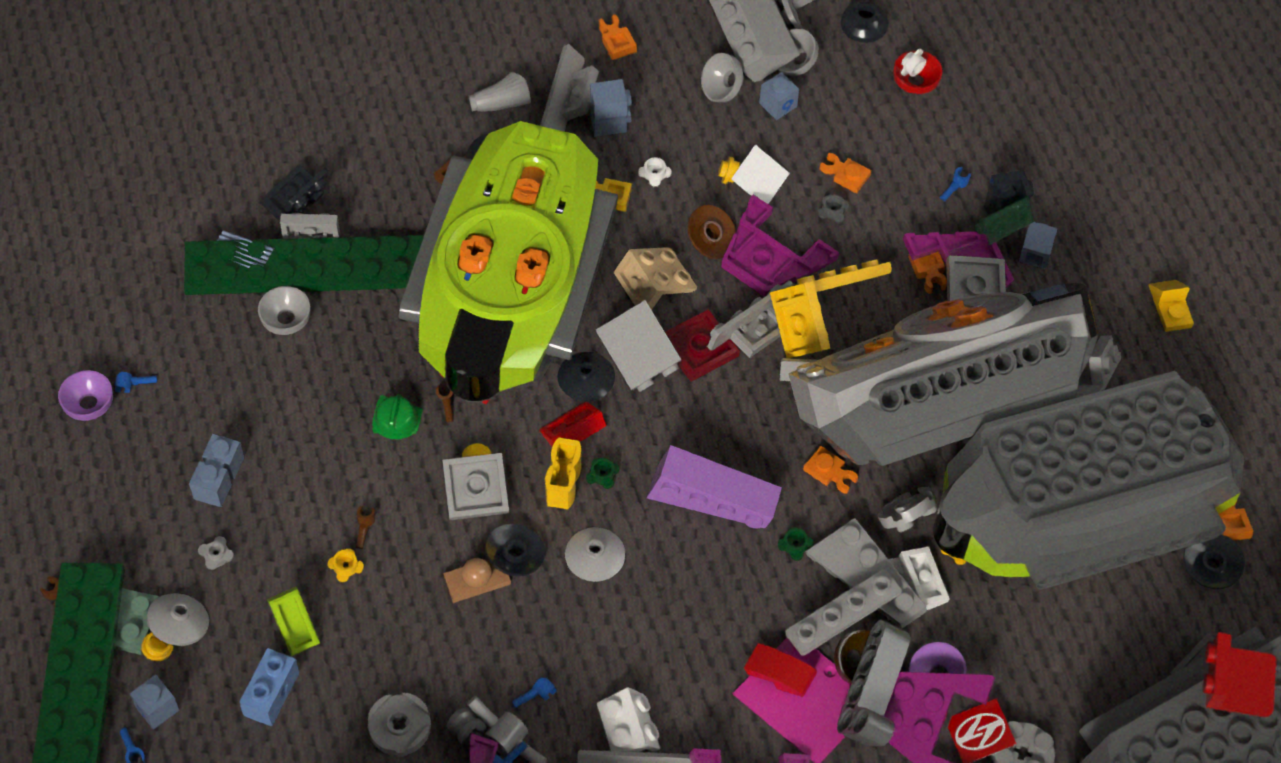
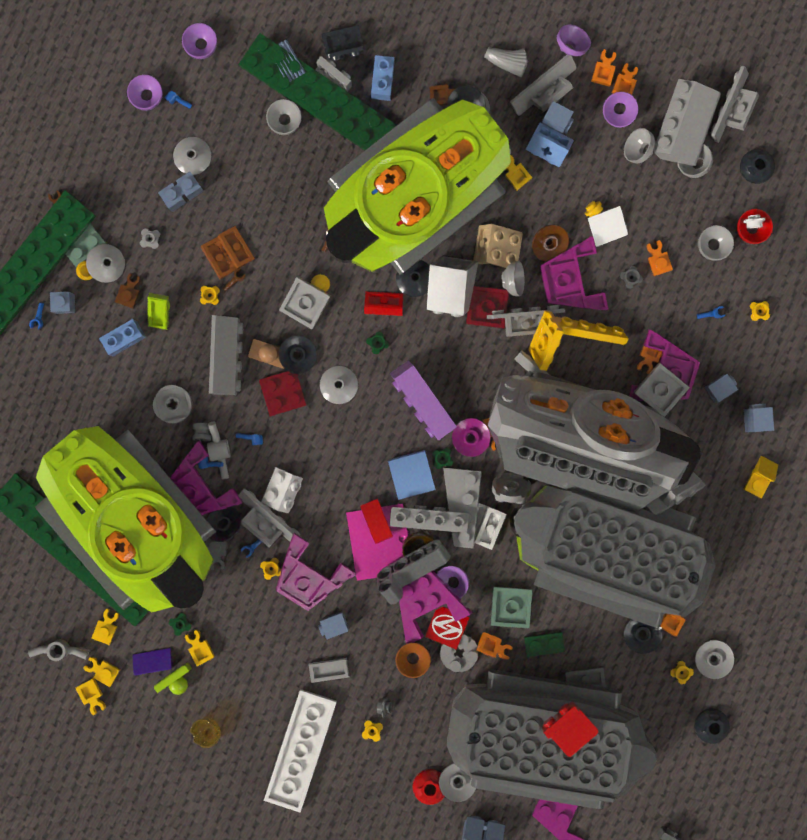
camera: 45 degrees right, 30 degrees up
green piece [372,393,423,440] -> none
yellow brick [545,438,581,509] -> none
white plate [638,158,671,186] -> none
sand blue brick [759,72,799,120] -> none
clear green hinge [975,196,1034,245] -> none
black bracket [984,170,1034,224] -> none
none -> reddish brown plate [115,273,141,309]
none -> light grey dish [173,137,211,175]
none -> medium lavender piece [182,23,217,59]
none -> dark orange slope [201,226,255,280]
none -> light grey slope [209,315,243,395]
none -> dark red plate [259,371,307,417]
none -> medium blue brick [371,55,394,101]
none -> medium blue slope [388,450,435,500]
none -> magenta dish [452,418,490,457]
none -> orange plate [476,632,513,659]
none -> sand green plate [491,586,532,628]
none -> light grey piece [502,261,525,296]
none -> dark green plate [524,632,565,657]
none -> medium blue brick [526,123,574,167]
none -> medium lavender piece [557,25,591,56]
none -> medium lavender piece [603,91,638,127]
none -> orange plate [612,63,638,95]
none -> light grey piece [698,225,734,261]
none -> sand blue piece [743,404,774,432]
none -> yellow plate [750,301,770,321]

